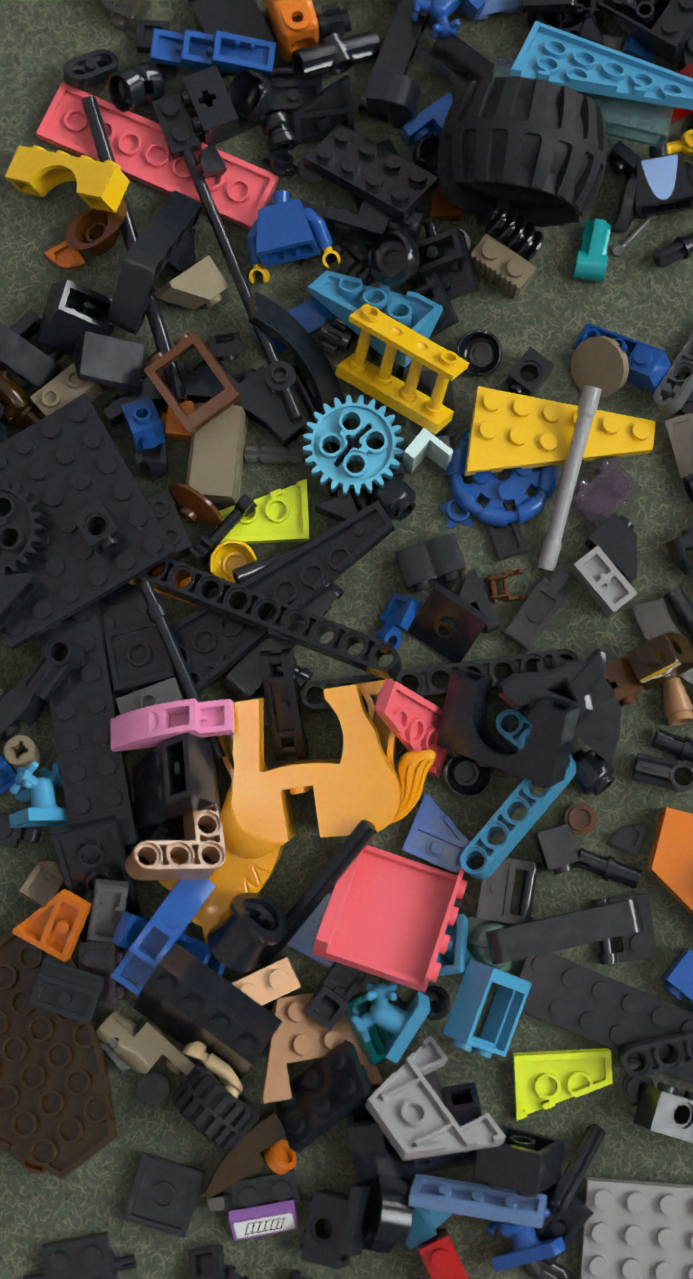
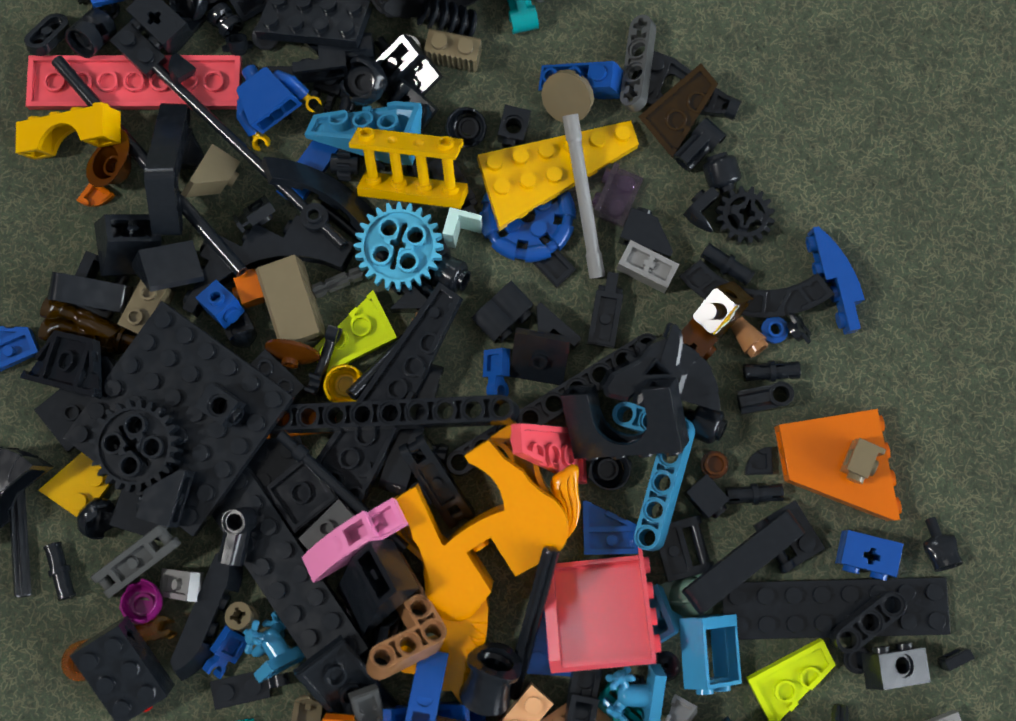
camera: 20 degrees left, 0 degrees up
reddish brown window [144,332,243,434] -> none
reddish brown plate [431,187,462,221] -> none
blue plate [438,496,478,529] -> none
reddish brown piece [484,569,528,603] -> none

